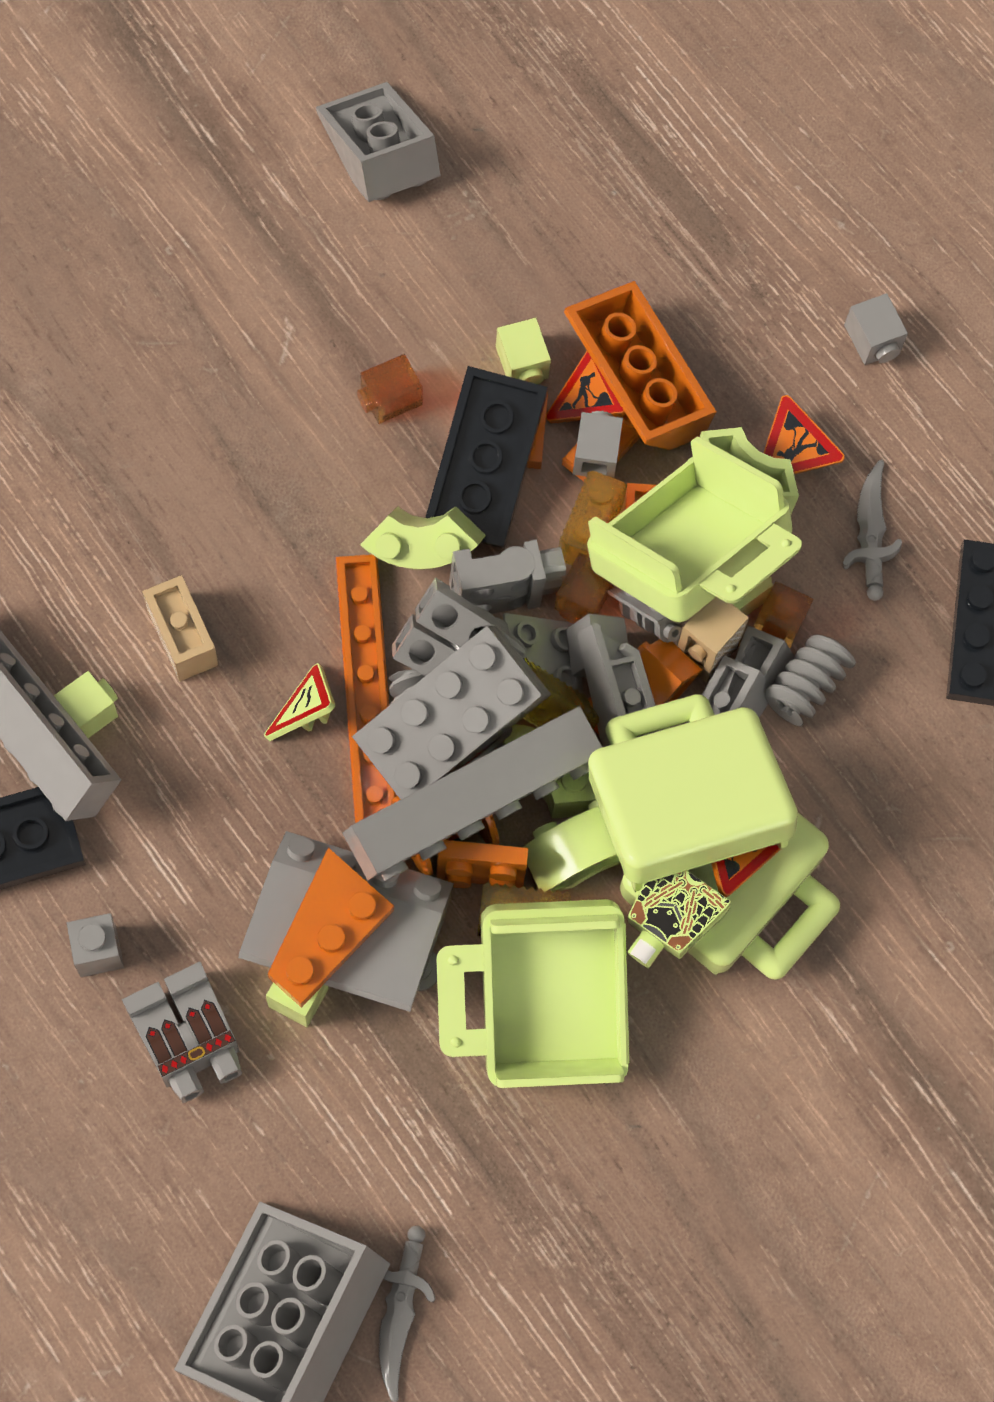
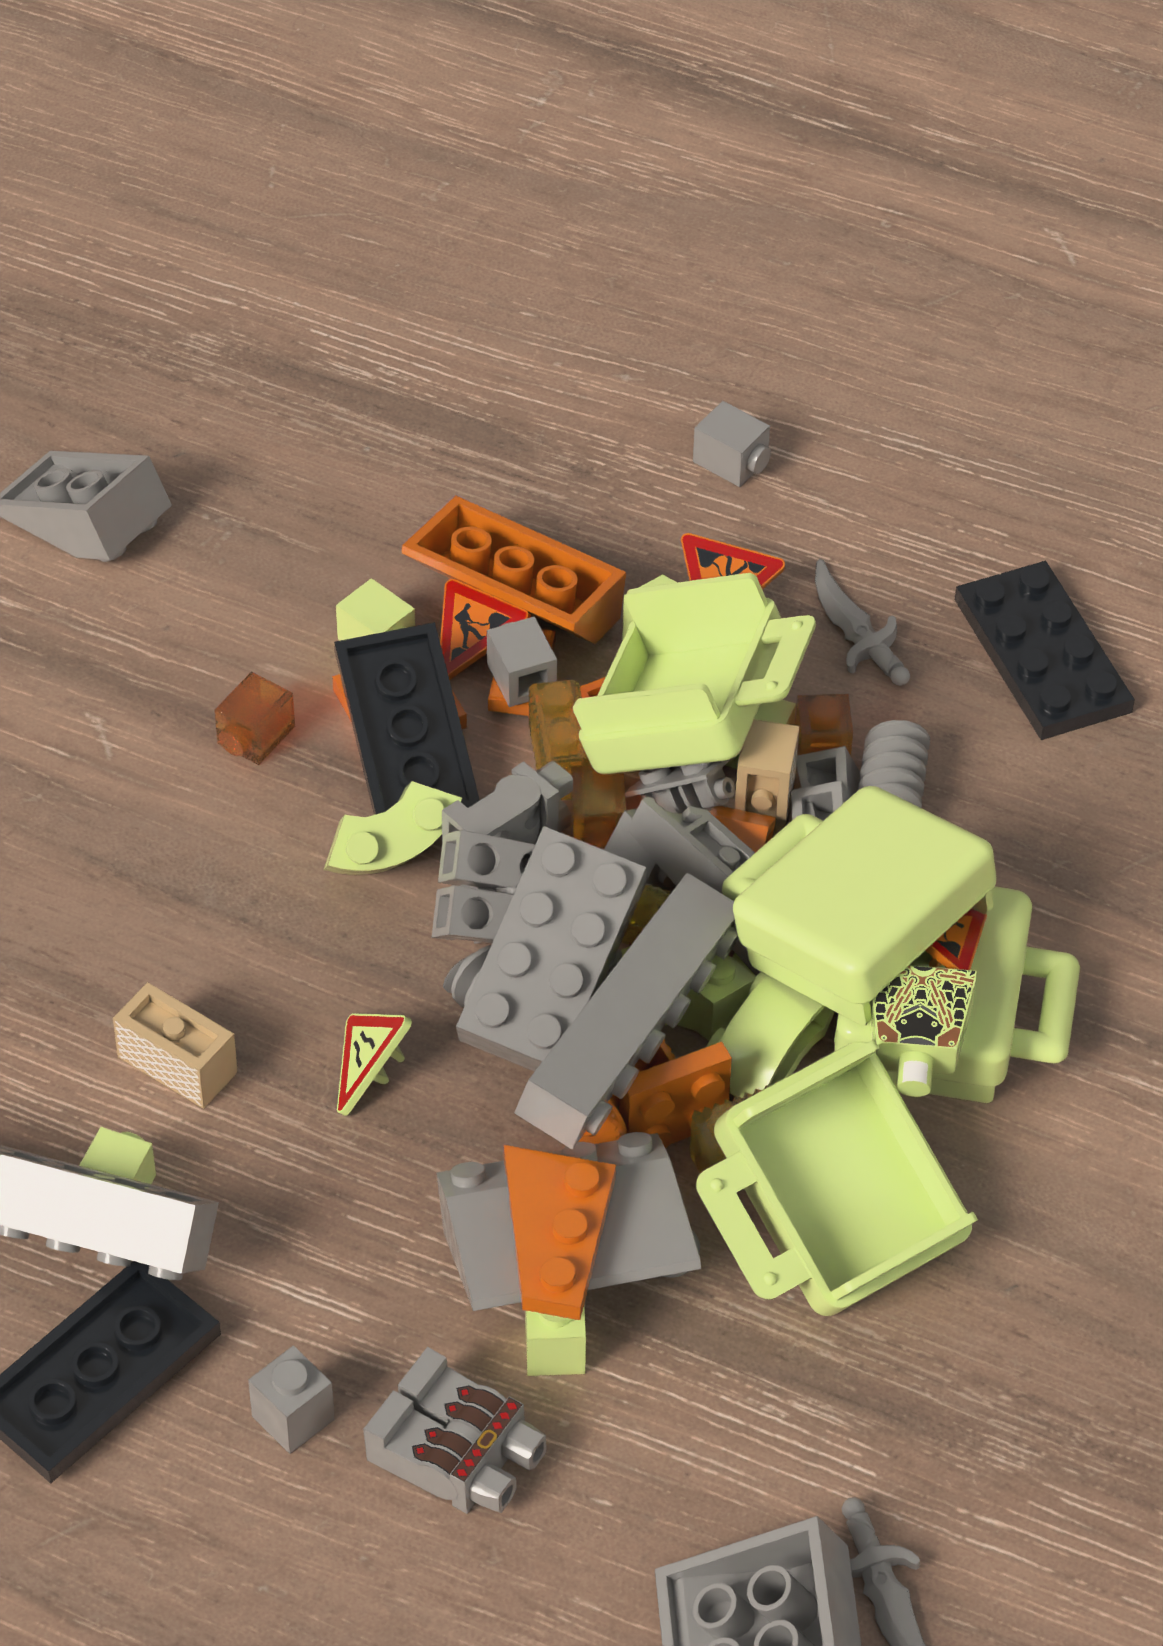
camera: 25 degrees left, 20 degrees down
orange tile [336,554,397,823] -> none

